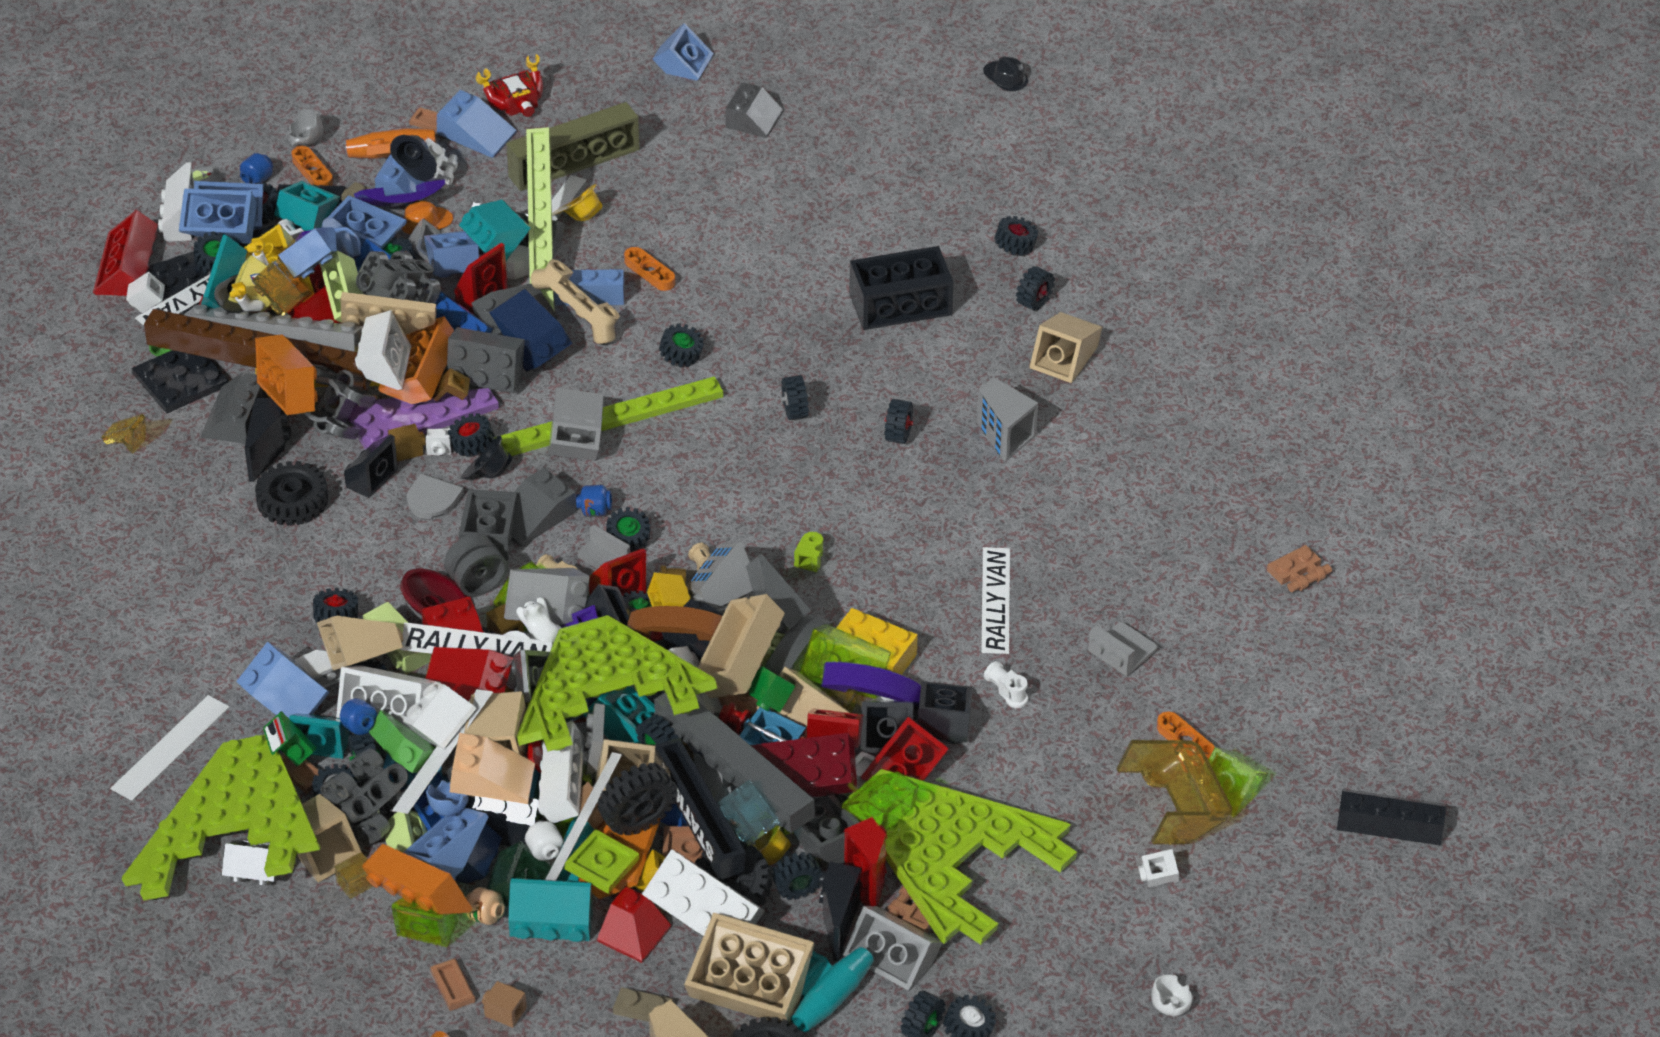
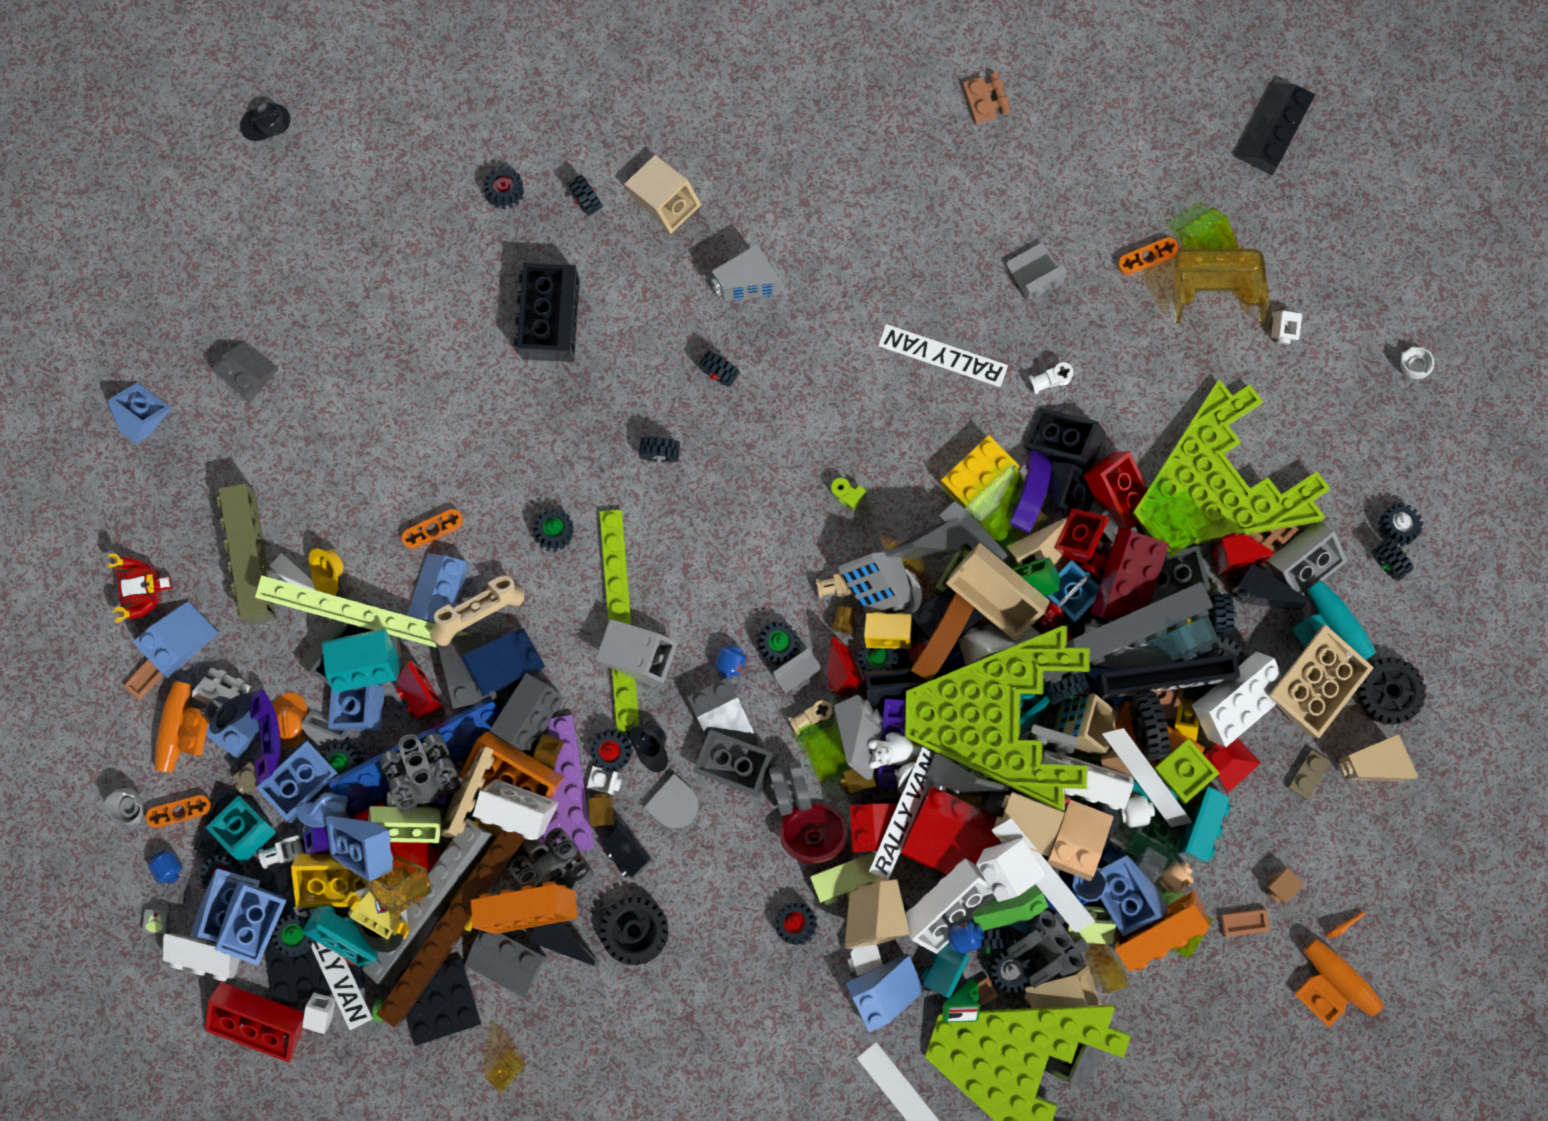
camera: 70 degrees left, 35 degrees up
none -> clear panel [1135,846,1167,885]

